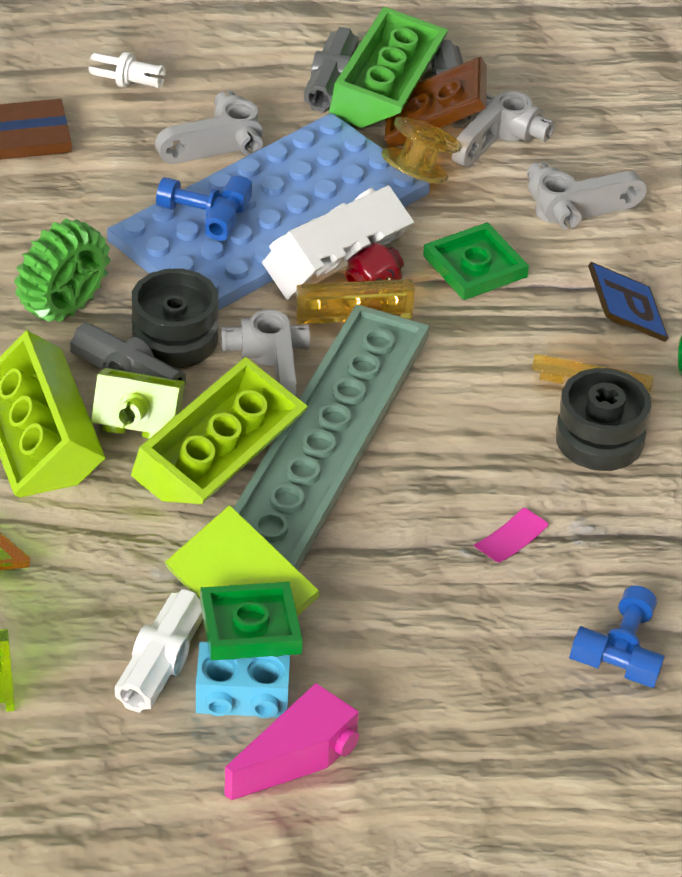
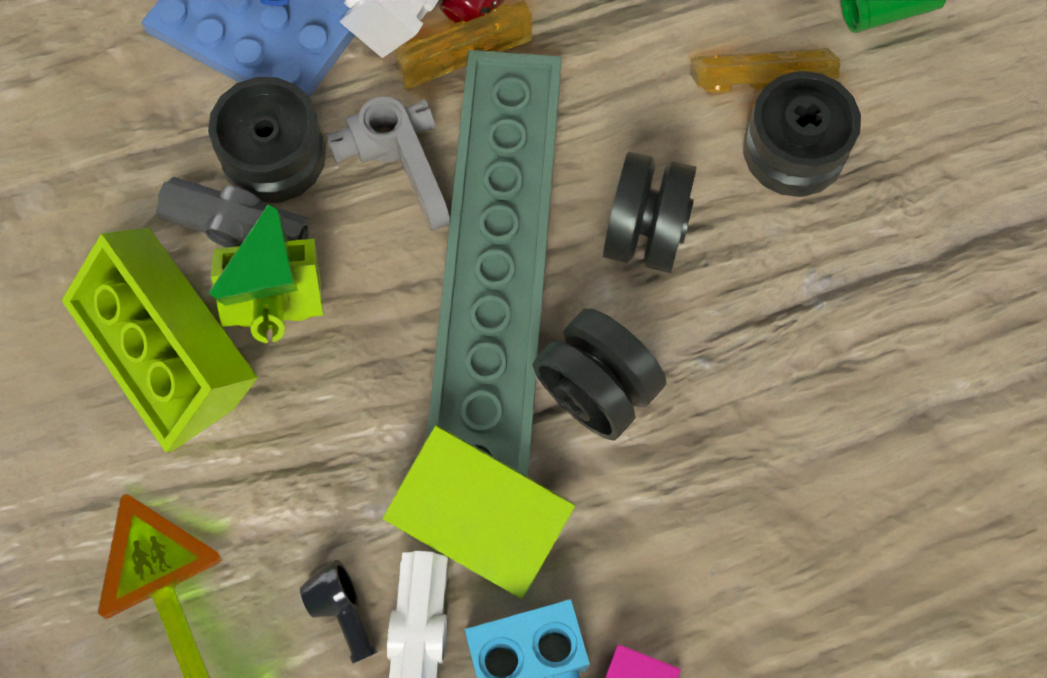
camera: 15 degrees left, 25 degrees up
bright green gear [14,218,111,322] -> none
lime slope [131,356,308,504] -> none
green plate [200,582,303,661] -> none
dark pink sticker [474,508,548,563] -> none
blue bar [569,586,665,688] -> none
none -> green slope [209,204,298,306]
none -> black bar [300,560,378,664]
none -> pearl dark grey wheel [532,308,667,441]
none -> pearl dark grey wheel [603,151,697,273]

